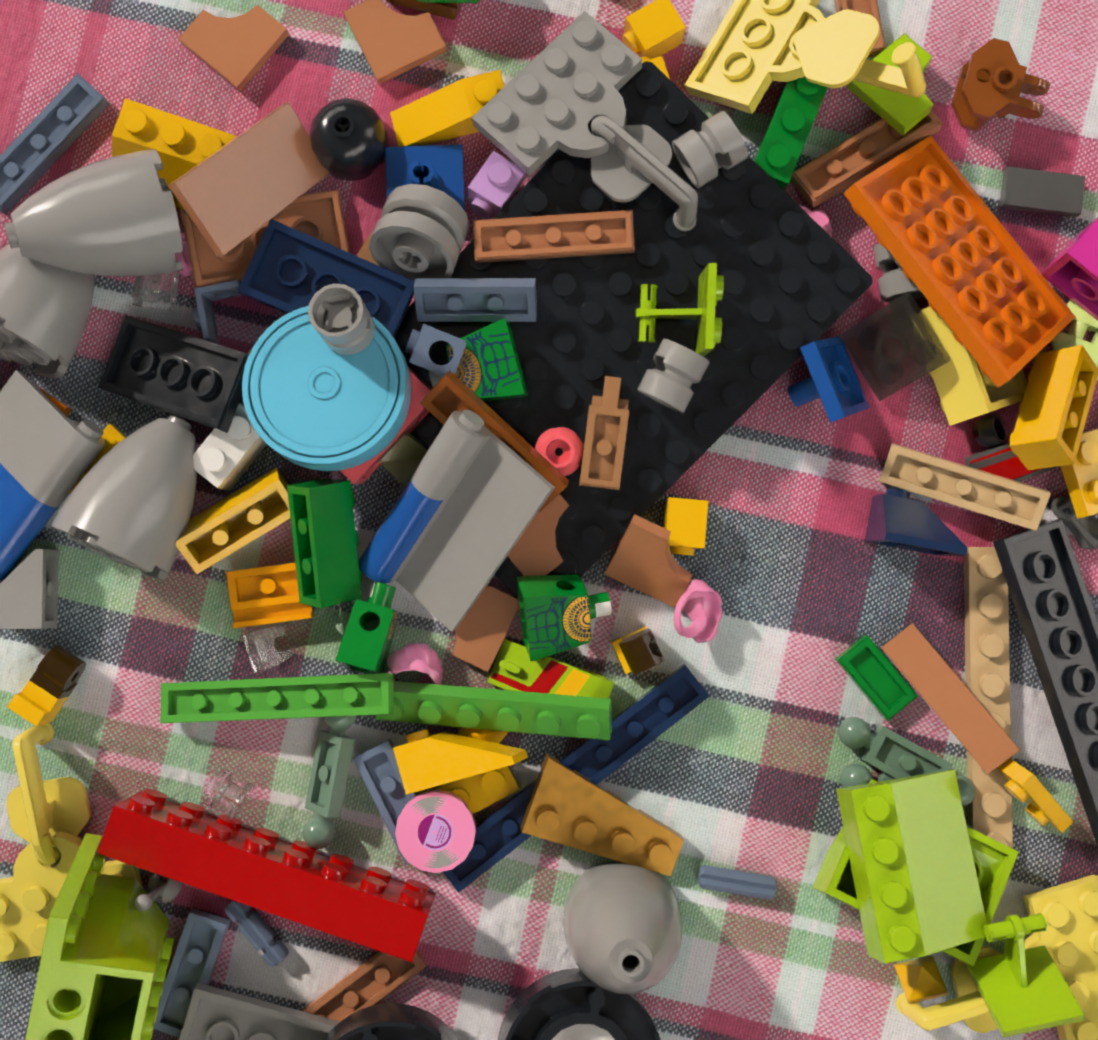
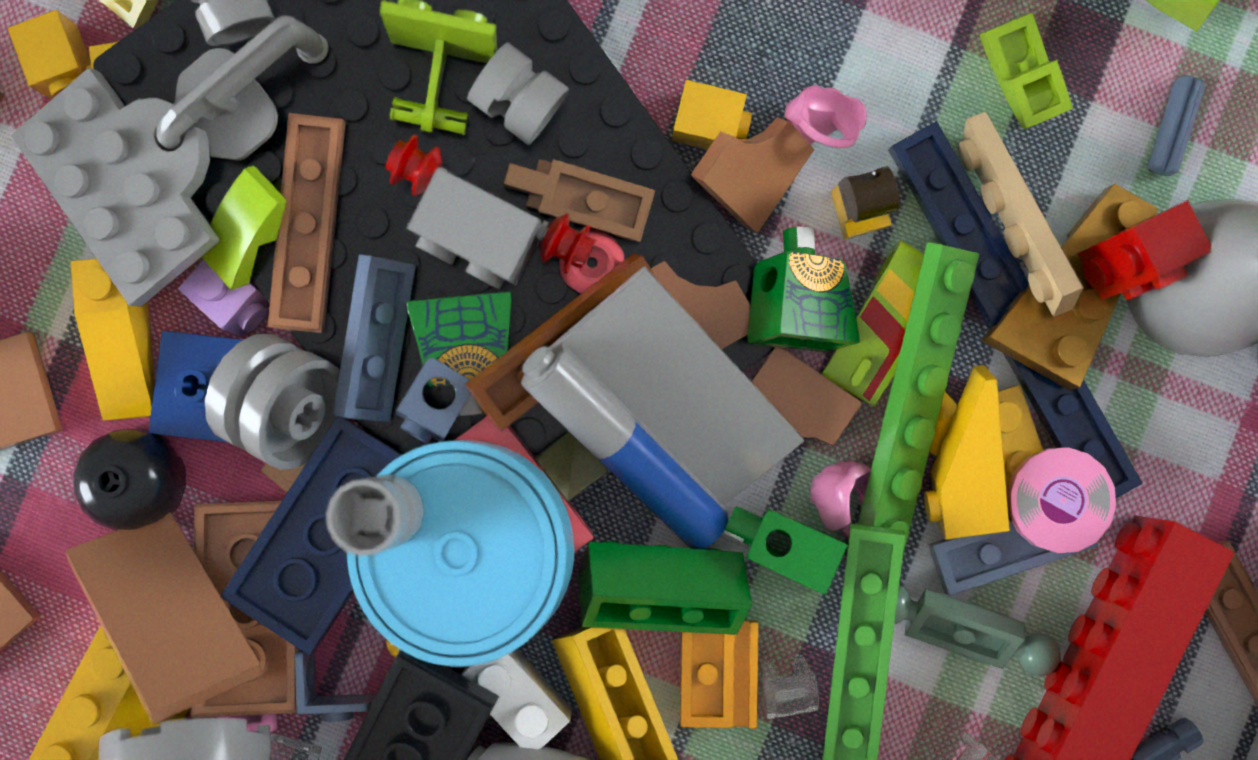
camera: 85 degrees left, 0 degrees up
none -> lime slope [202,166,287,290]
none -> light grey brick [385,135,596,290]
none -> tan plate [958,111,1083,317]
none -> lime slope [979,12,1073,129]
none -> red brick [1077,200,1211,301]

